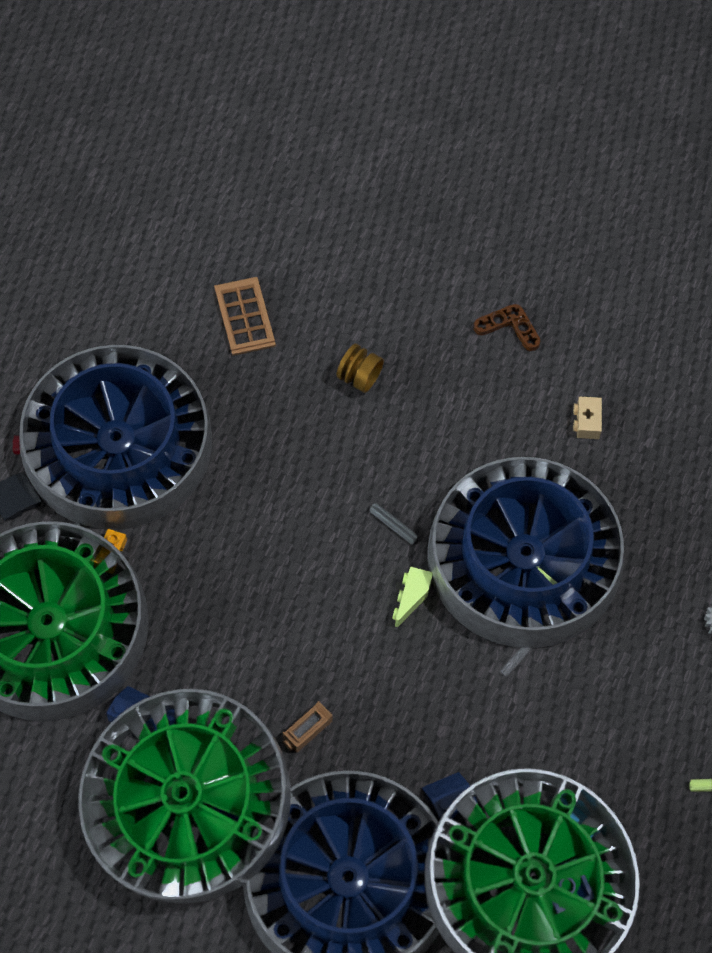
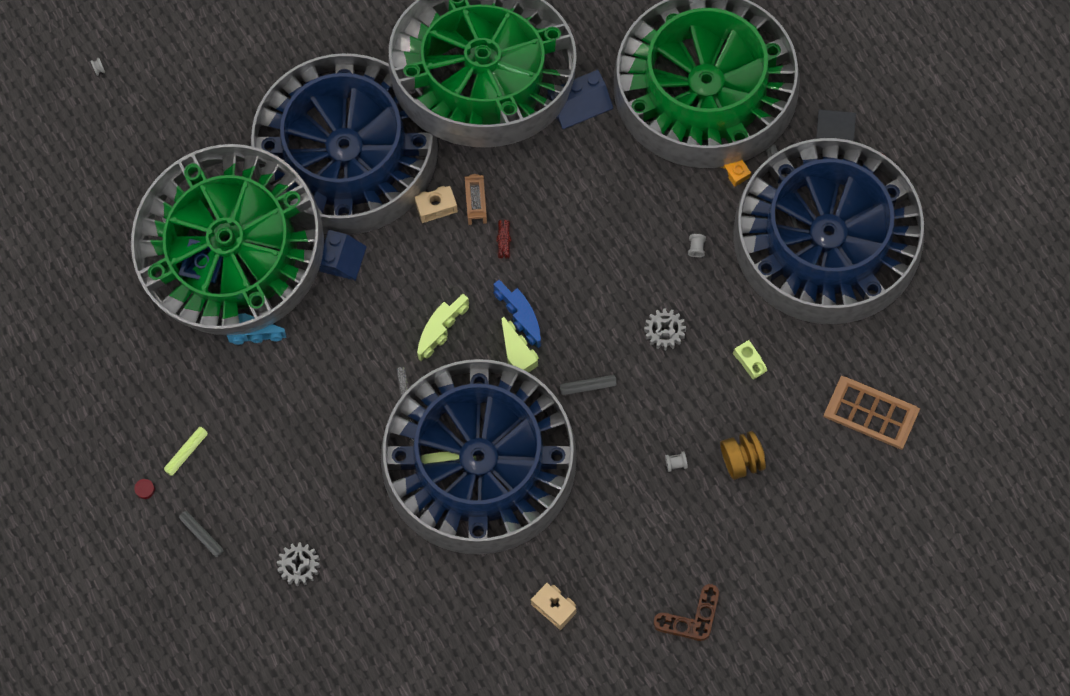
camera: 135 degrees right, 5 degrees up
none -> tan brick [414,186,458,223]
none -> yellowish green slope [417,294,469,361]
none -> blue slope [493,280,541,348]
none -> clear red pin [496,220,511,258]
none -> light grey gear [644,308,686,350]
none -> light grey bush [665,451,688,472]
none -> light grey bush [688,234,706,257]
none -> yellowish green leg [733,340,767,379]

